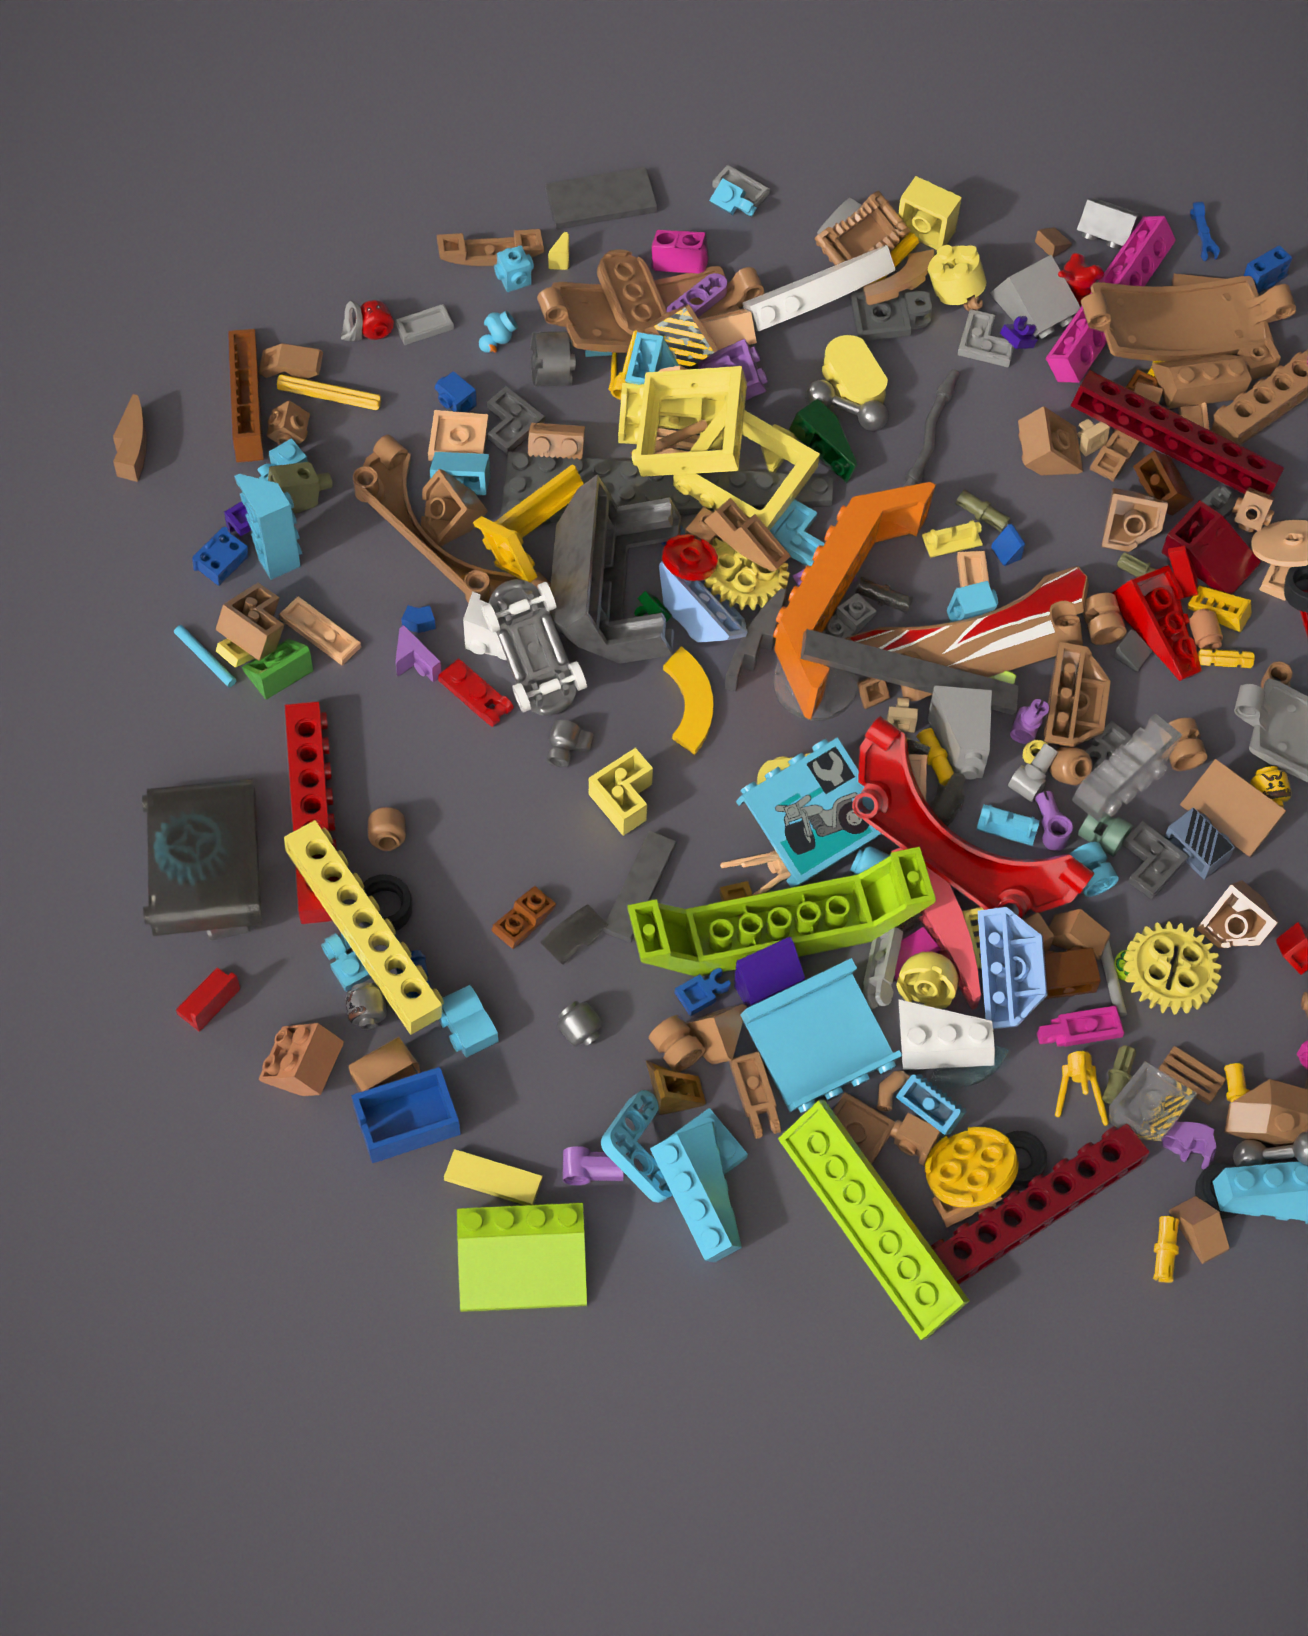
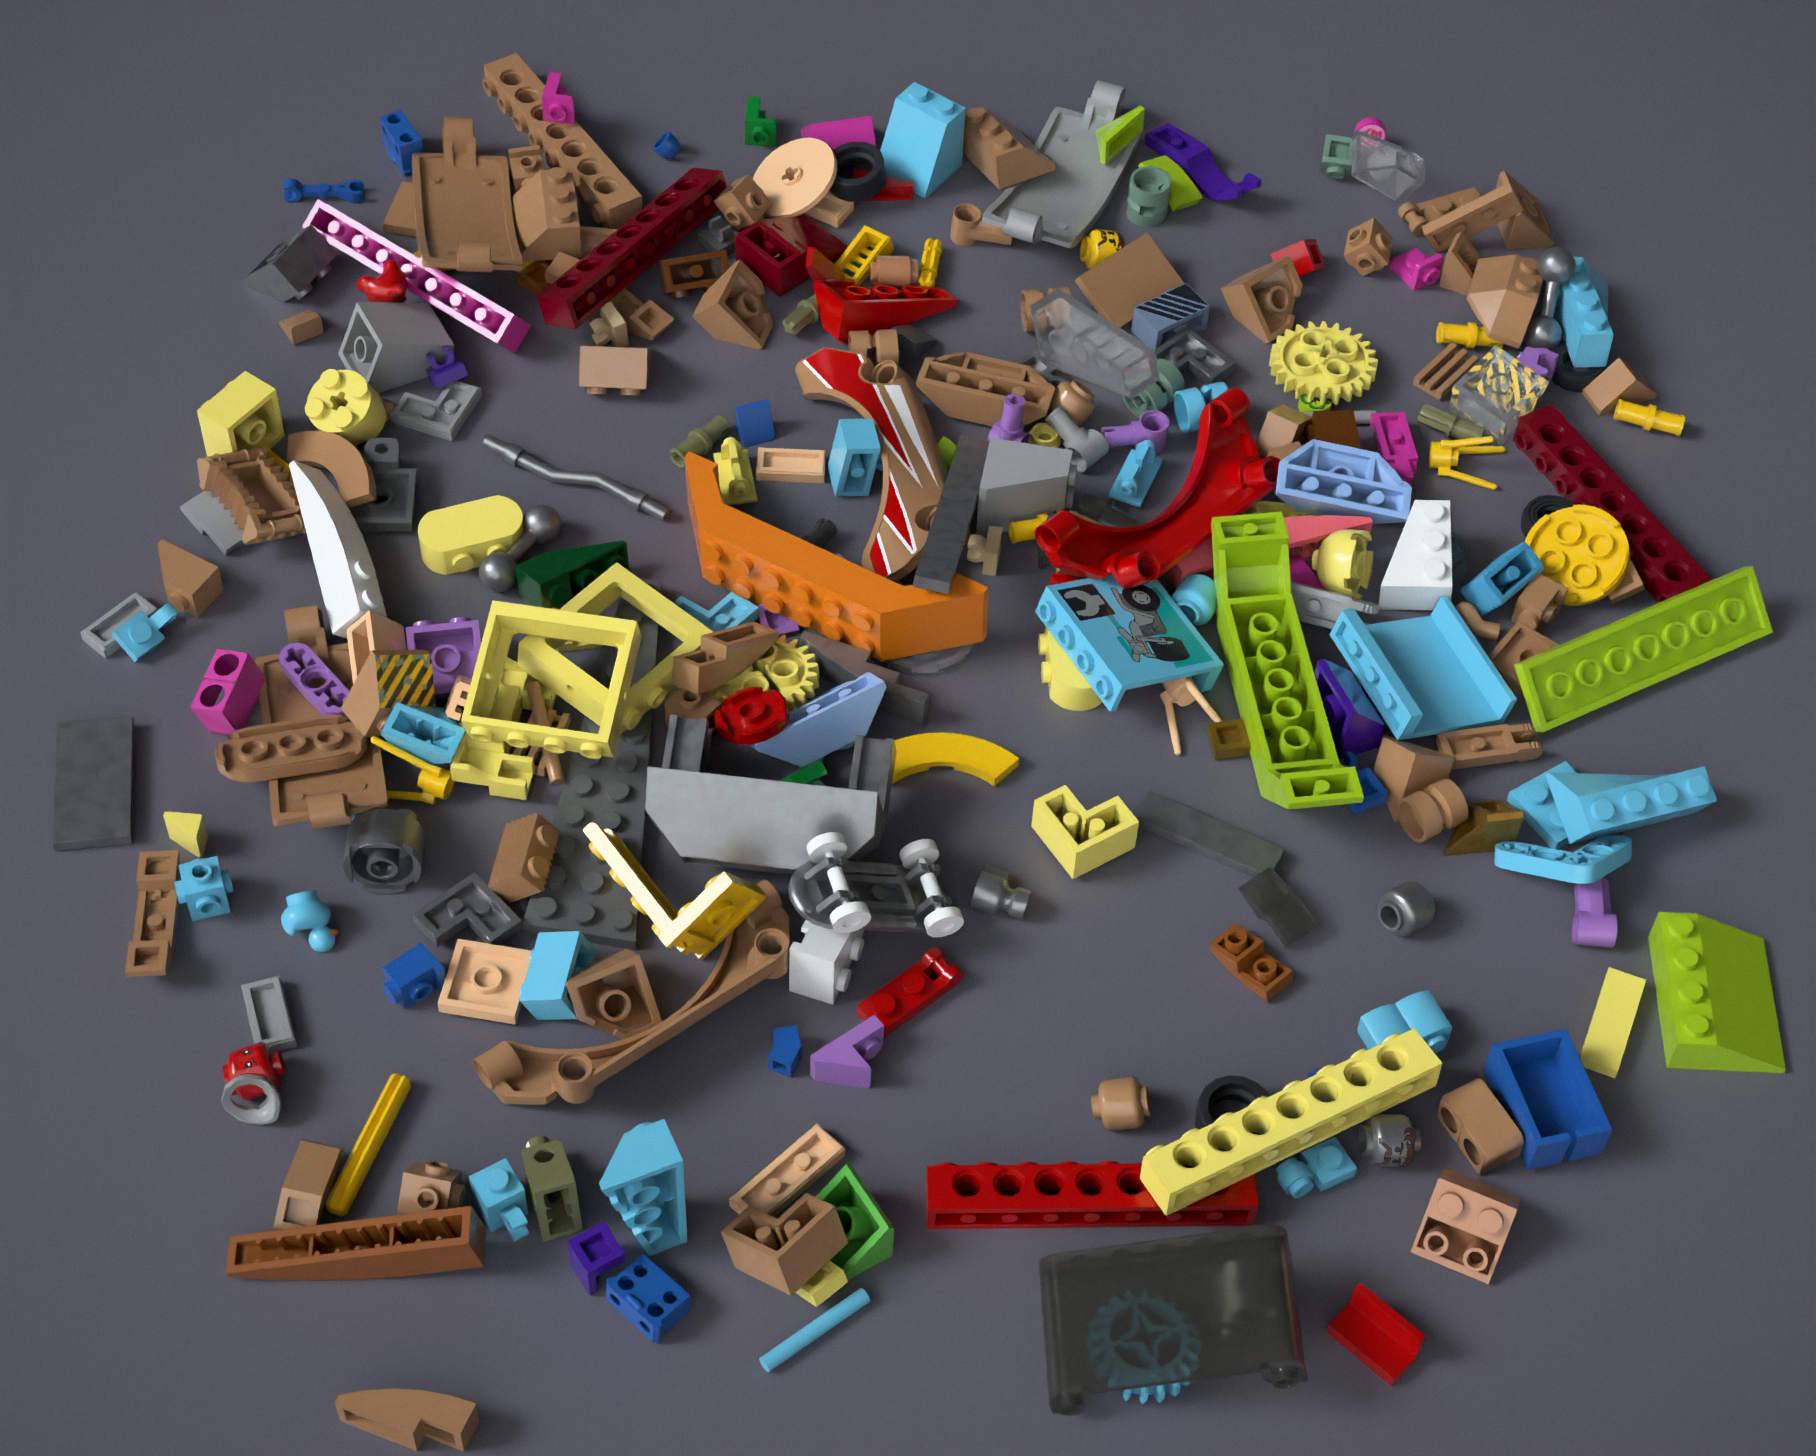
camera: 85 degrees left, 10 degrees down
none -> medium nougat slope [157,539,224,618]

